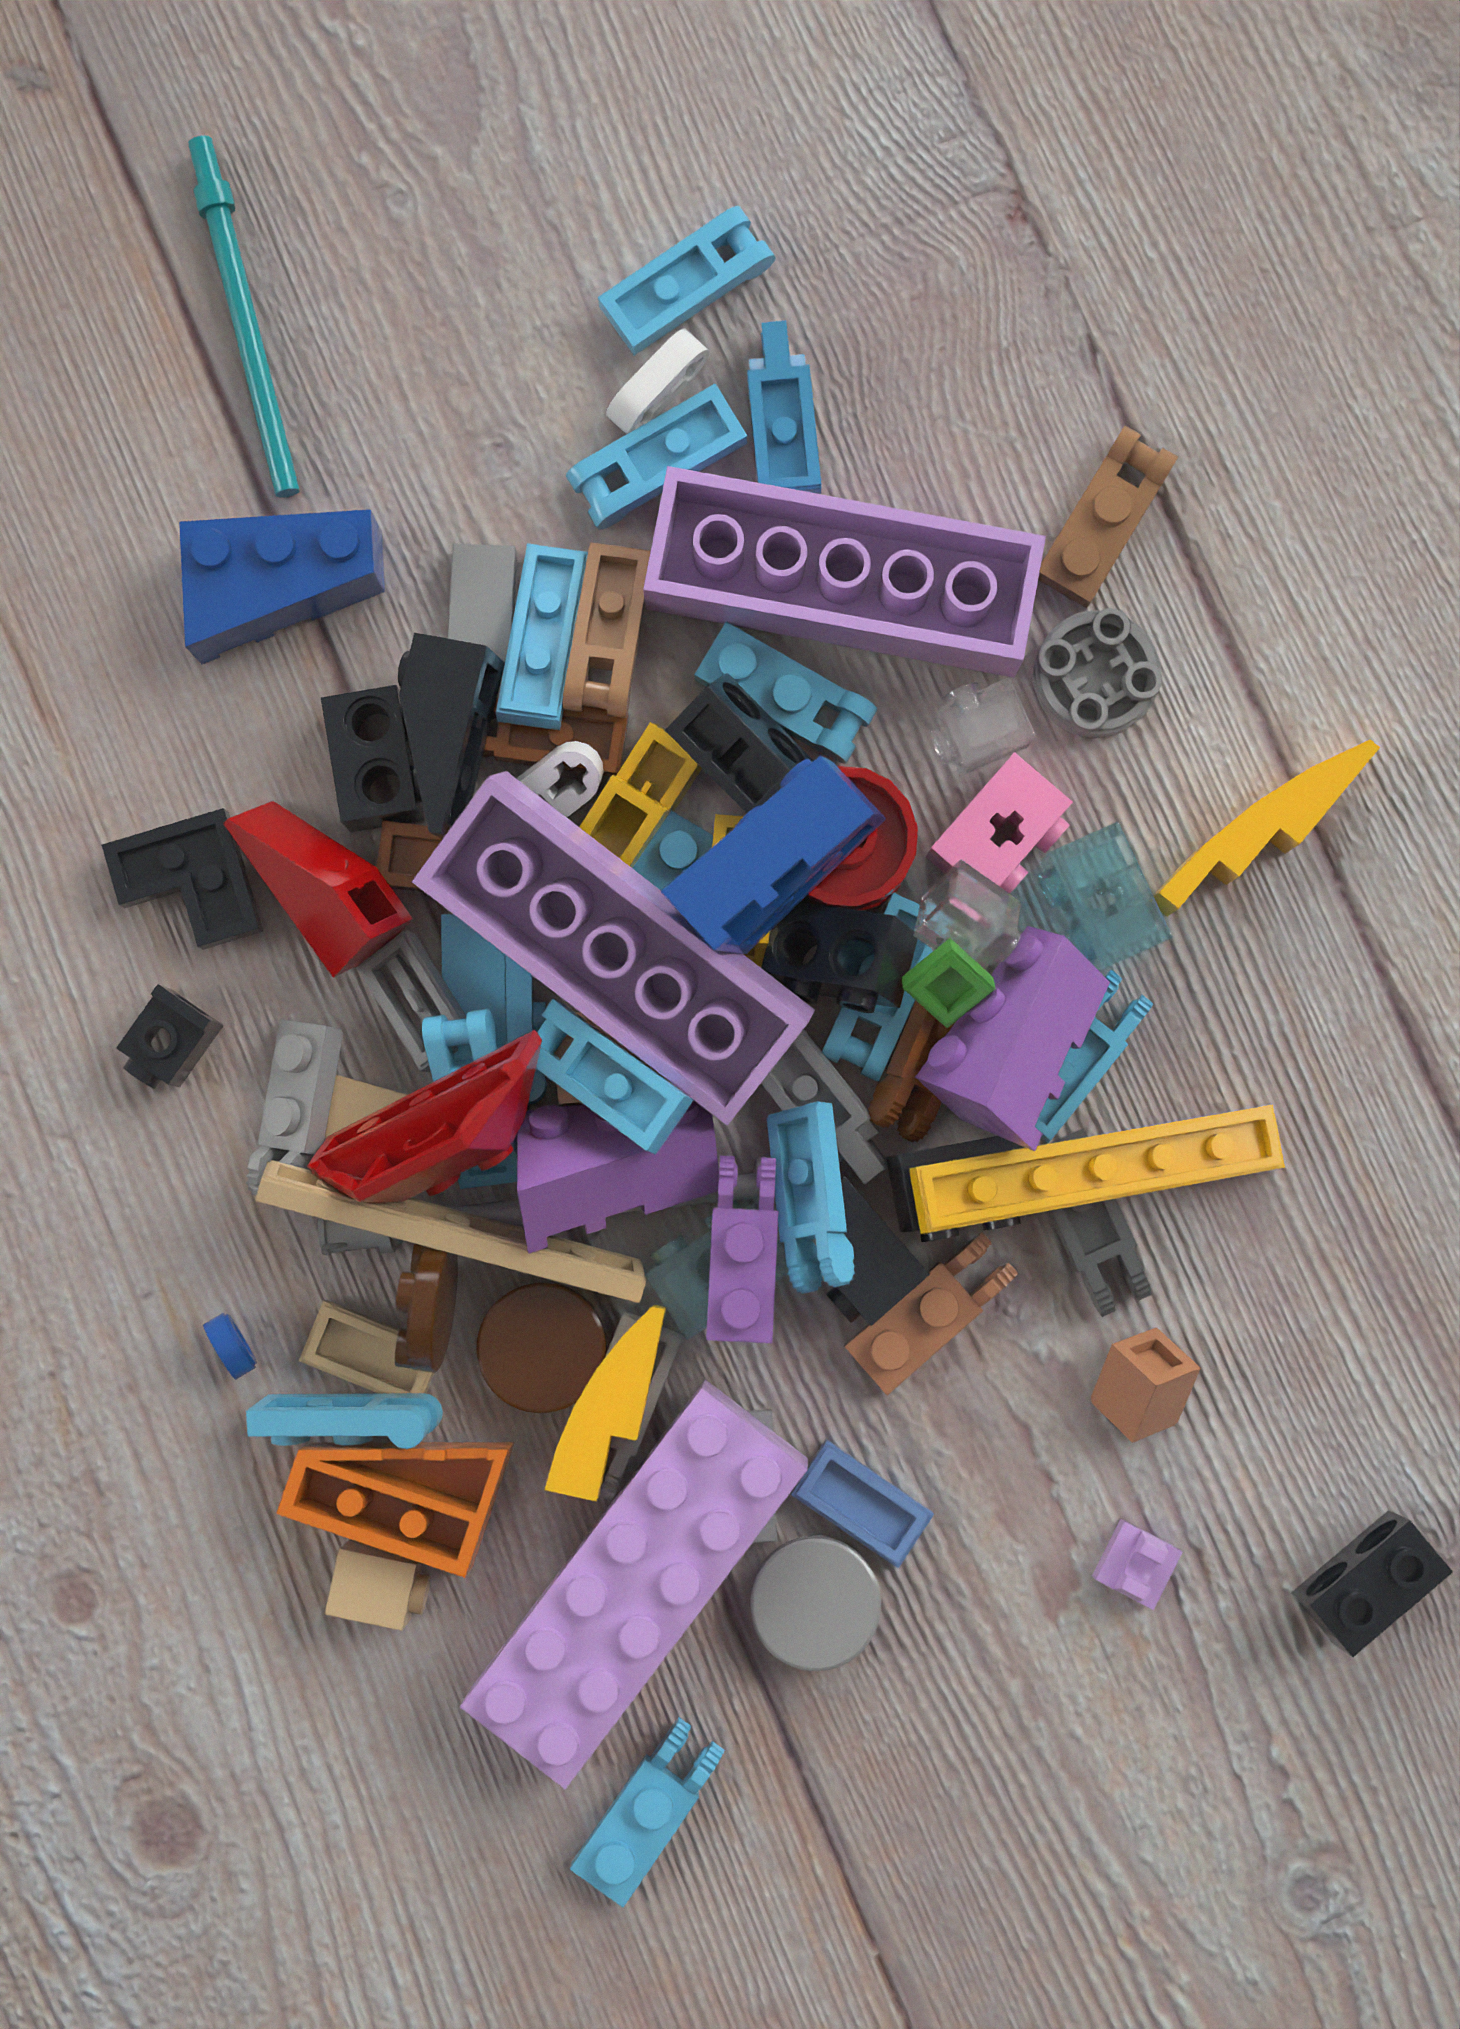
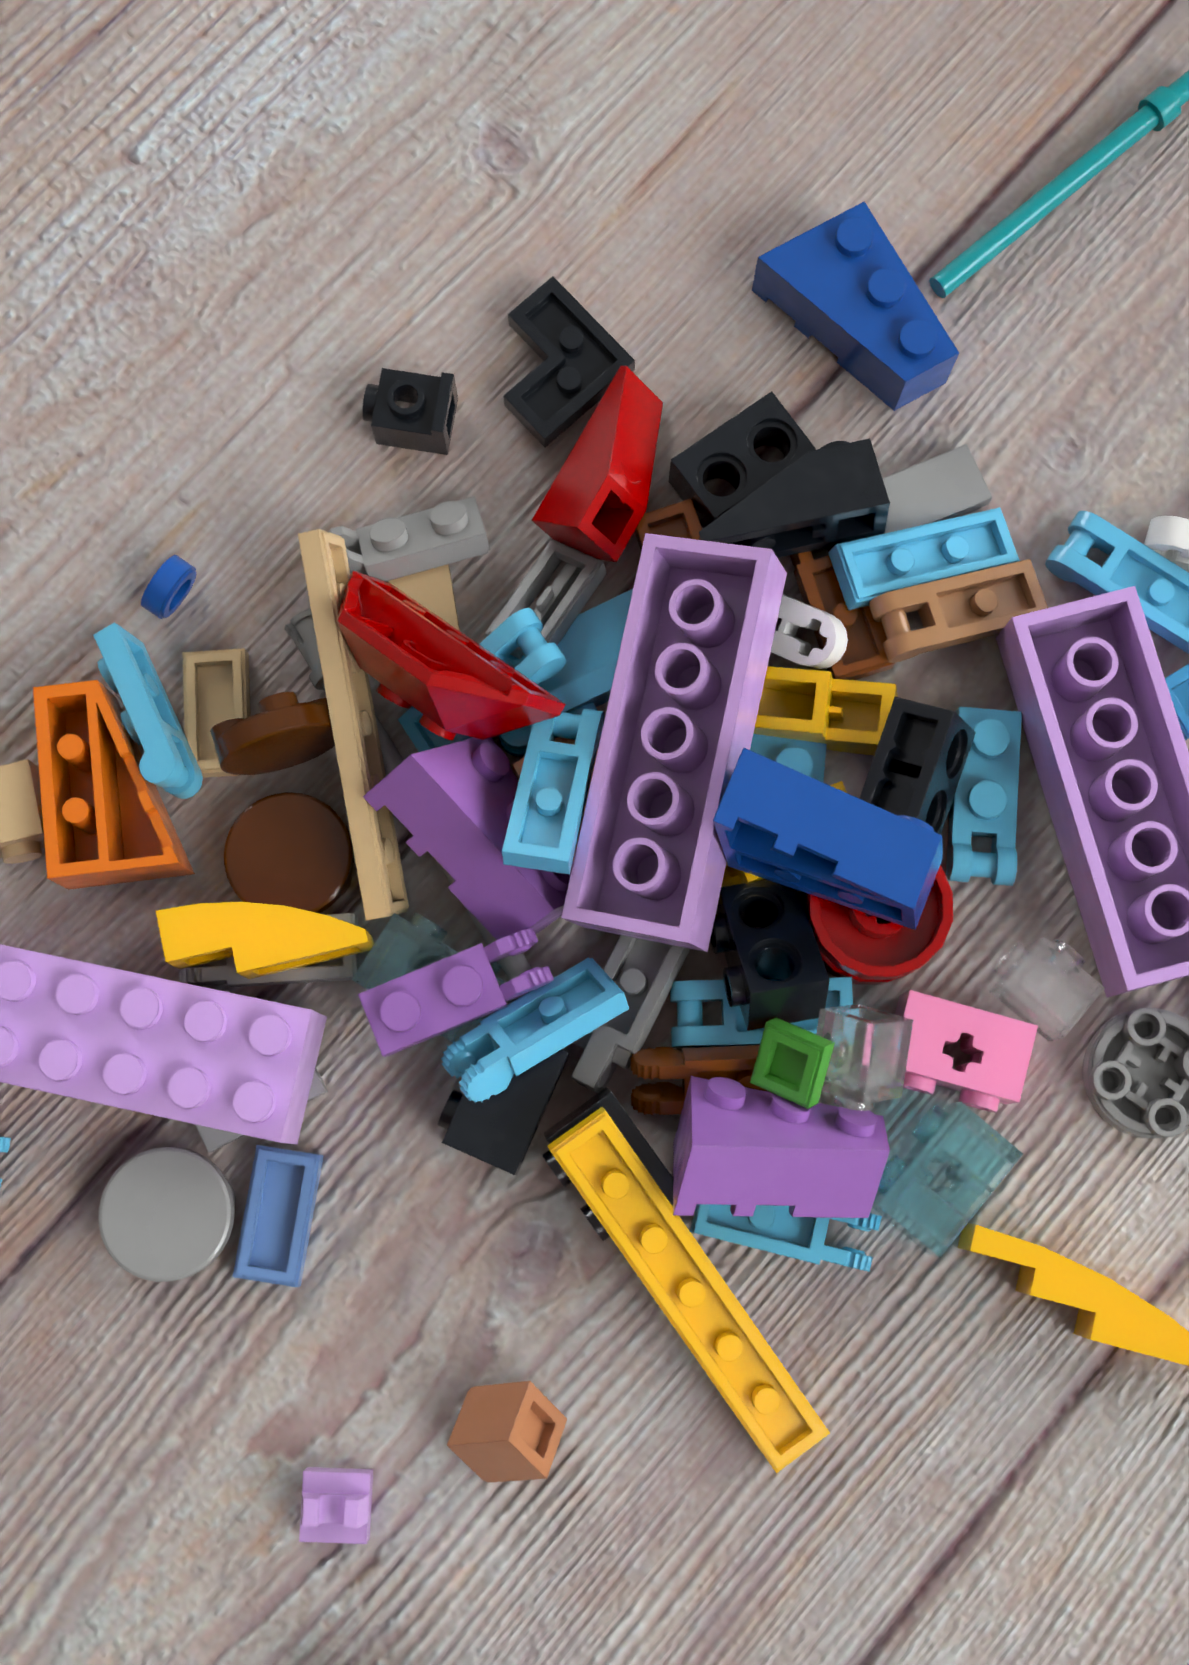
camera: 65 degrees right, 5 degrees down
nougat hinge [843,1232,1018,1395] -> none
dark grey hinge [1048,1128,1152,1317] -> none

